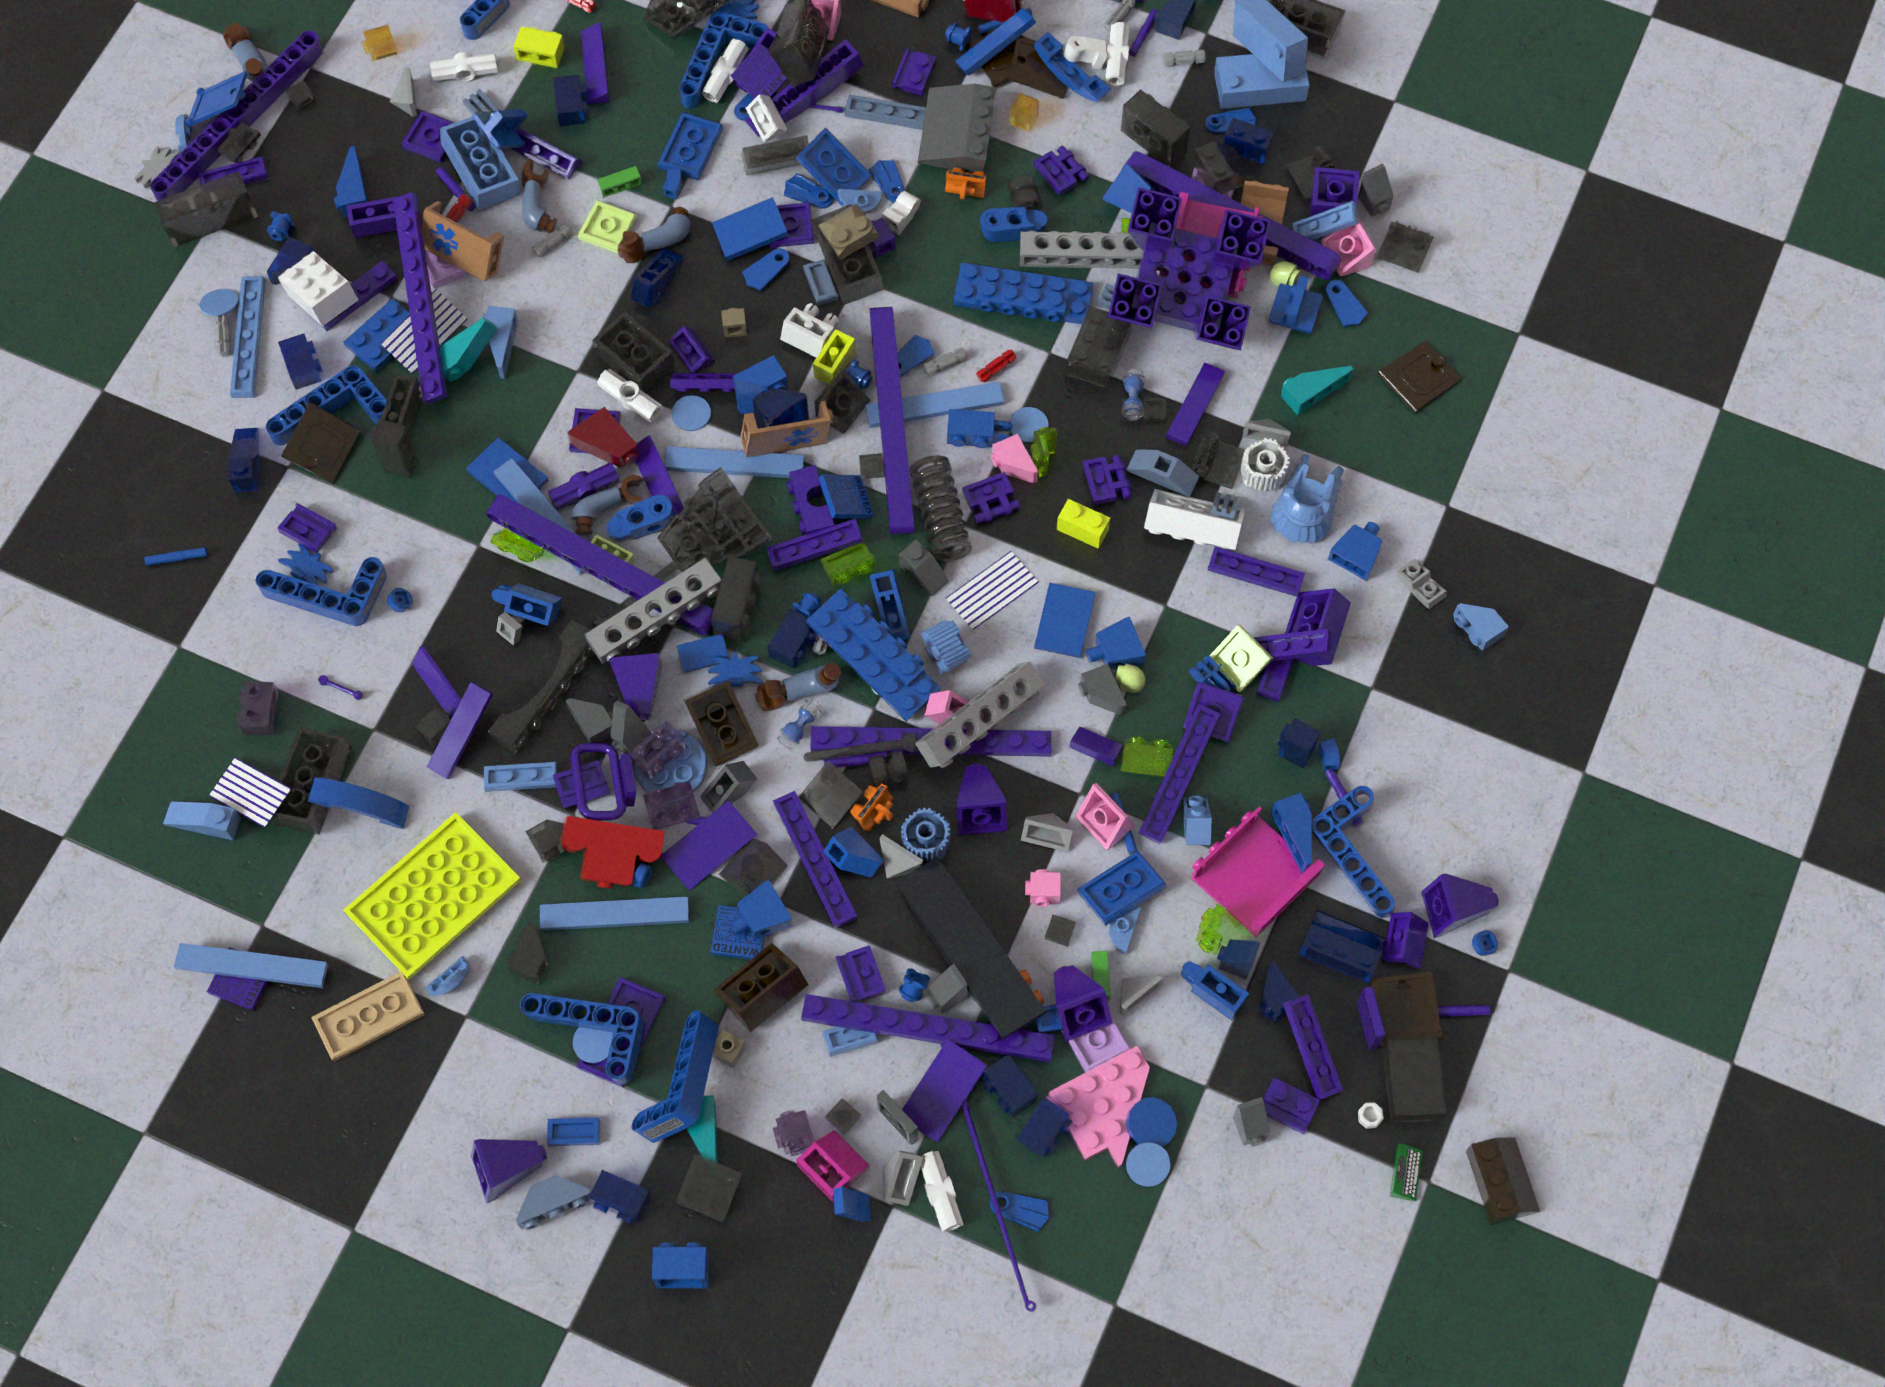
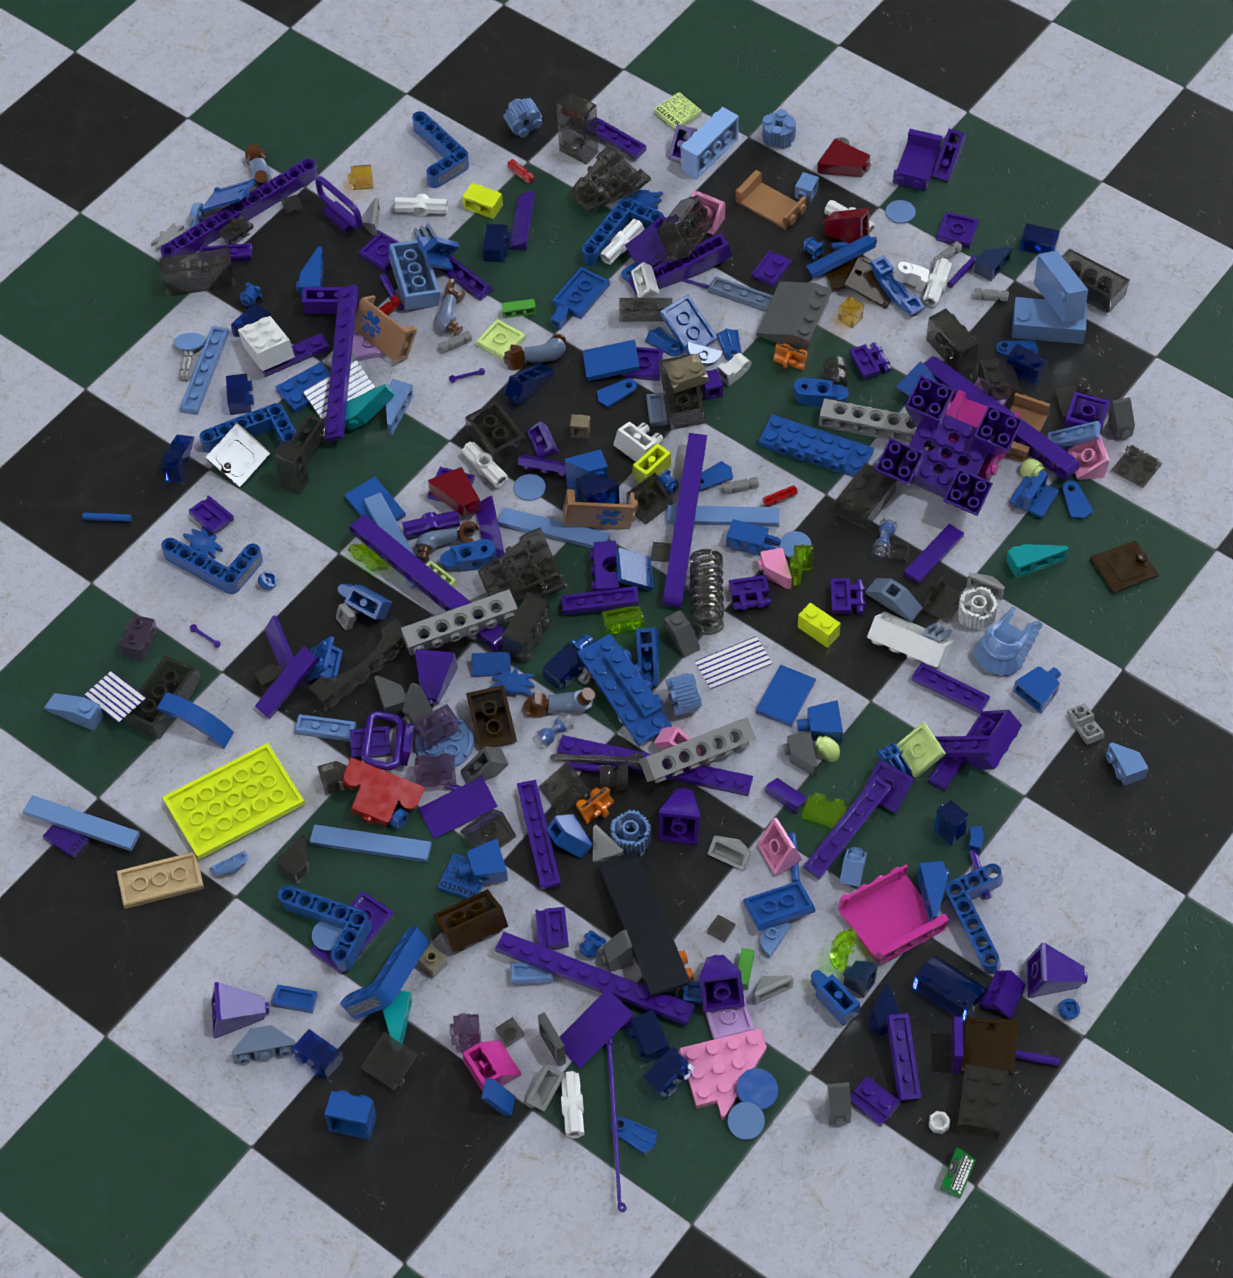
camera: 15 degrees right, 10 degrees down
bright pink brick [1025,869,1060,907] -> none
dark brown slope [1466,1137,1540,1225] -> none
none -> blue bracket [305,636,343,685]
none -> dark purple bar [315,176,363,233]
none -> dark purple hinge [449,368,485,382]

